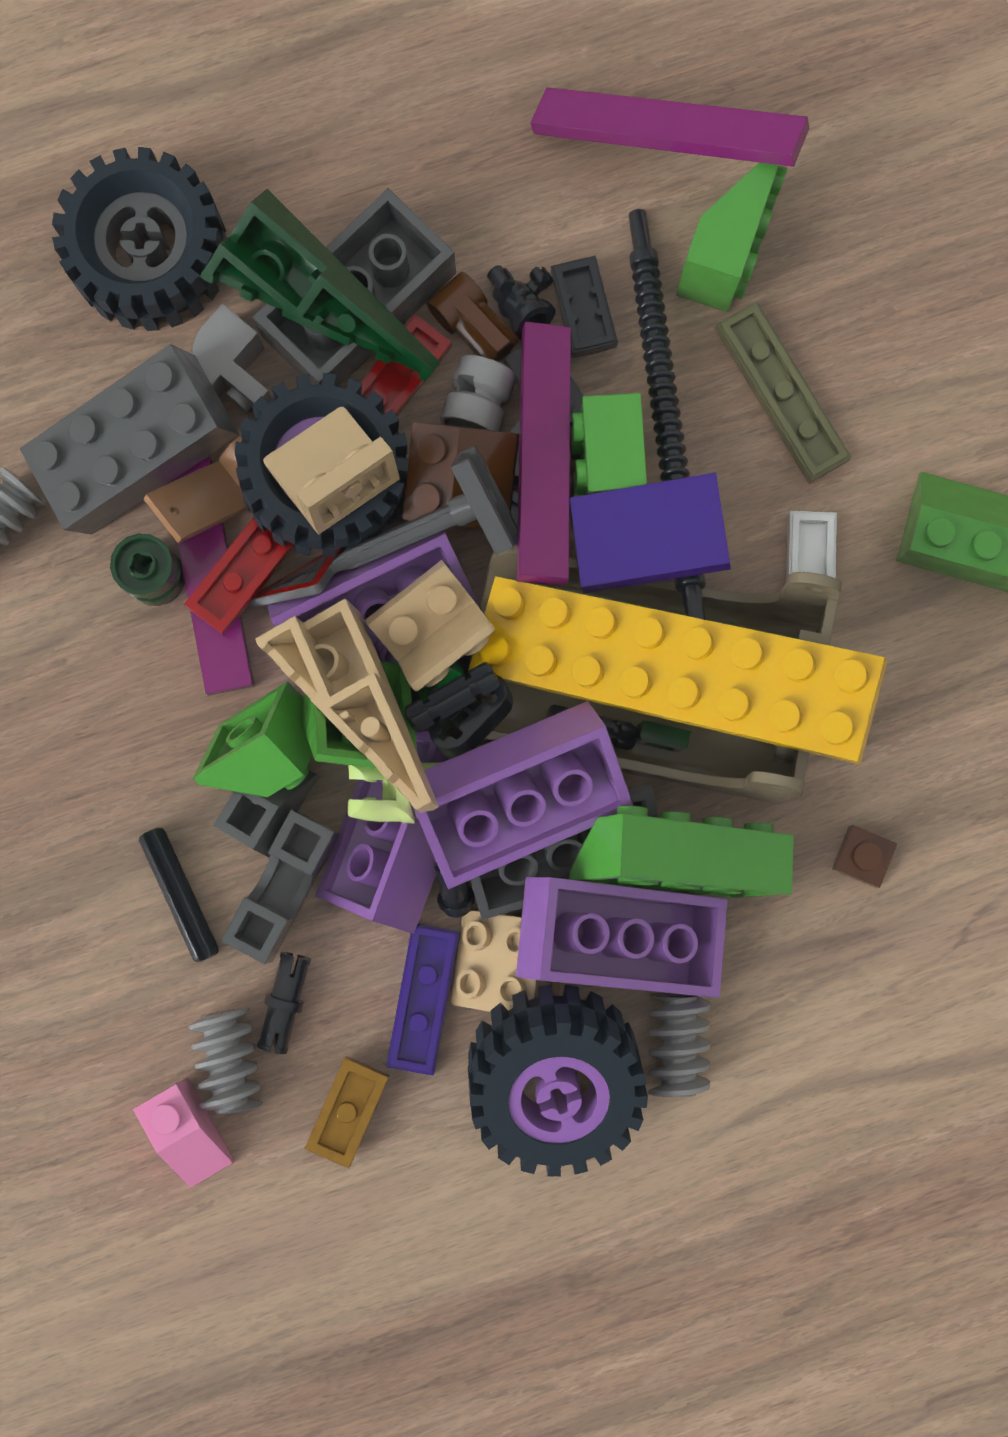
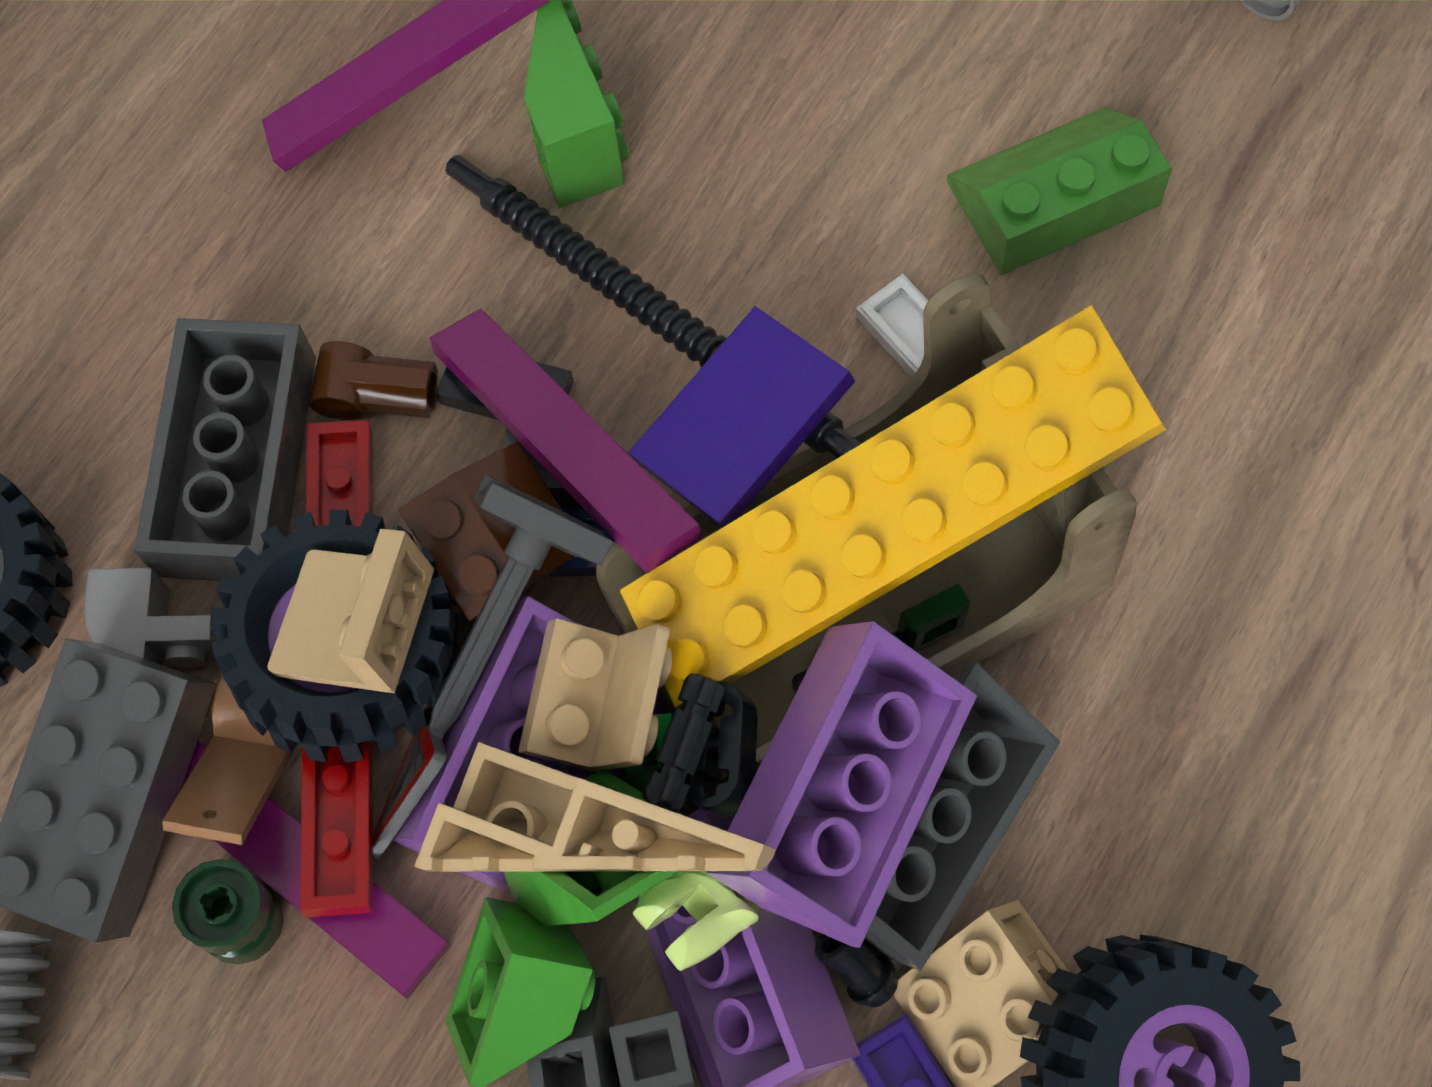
camera: 35 degrees left, 15 degrees down
dark green wedge [200,189,440,381] -> none
light grey wheel [440,355,516,431] -> none
black piece [487,265,556,340] -> none
medium lavender brick [516,877,728,998] -> none
black plate [550,255,618,358] -> none
bright green slope [569,806,794,898] -> none
bright green brick [570,393,647,497] -> none
light grey piece [648,993,711,1098] -> none
olive tile [715,301,852,484] -> none
reddish brown plate [832,825,897,888] -> none

